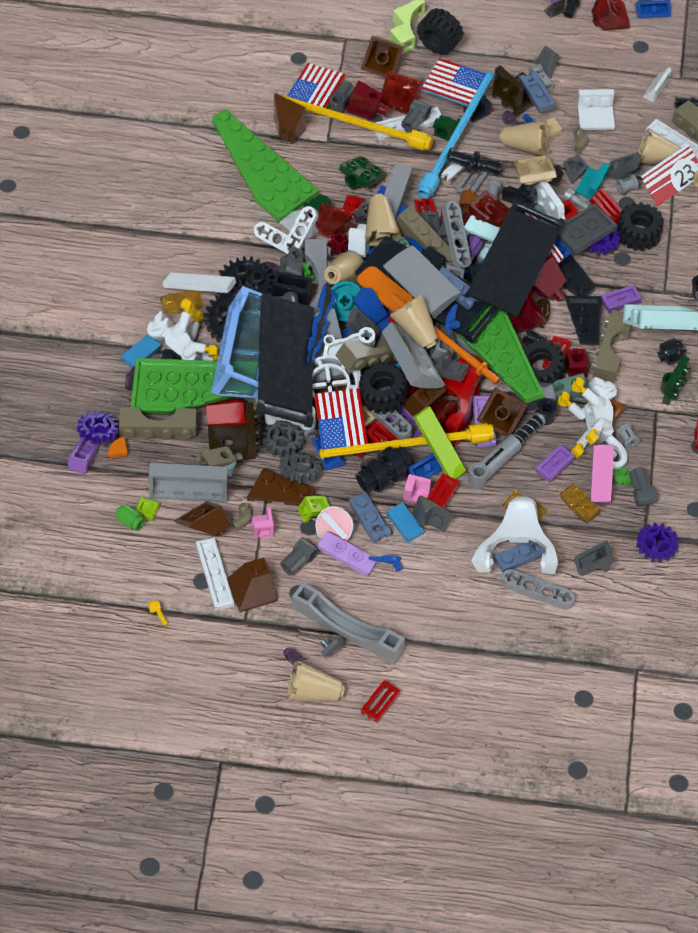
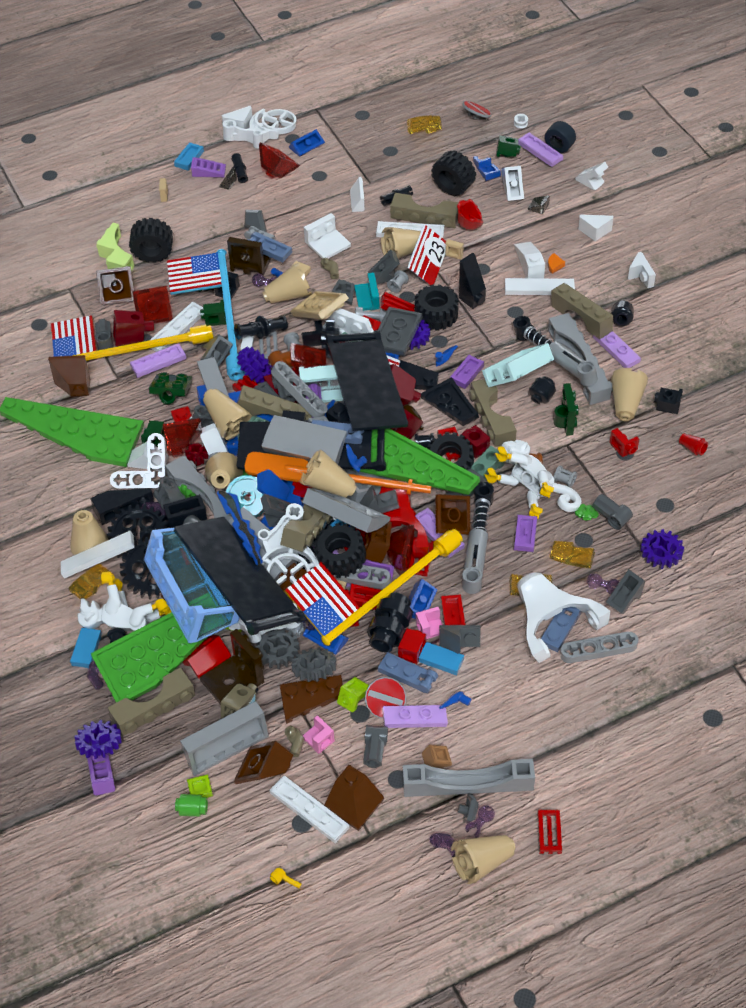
camera: 30 degrees left, 5 degrees down
orange tile [108,437,128,459] -> none
dark grey piece [401,99,432,133] -> none
lime tile [413,406,466,479] -> none
bright pink slope [590,445,614,504] -> none
none -> tan cone [70,510,109,555]
none -> black slope [90,489,154,525]
none -> lavender plate [130,343,187,378]
none -> dark grey slope [200,334,233,367]
none -> dark purple gear [236,346,272,383]
none -> red brick [398,628,426,664]
none -> medium nougat slope [422,745,452,768]
none -> blue bar [435,345,458,367]
none -> black slope [459,252,486,309]
none -> clear purple arm [465,805,495,838]
none -> clear purple arm [587,573,619,594]

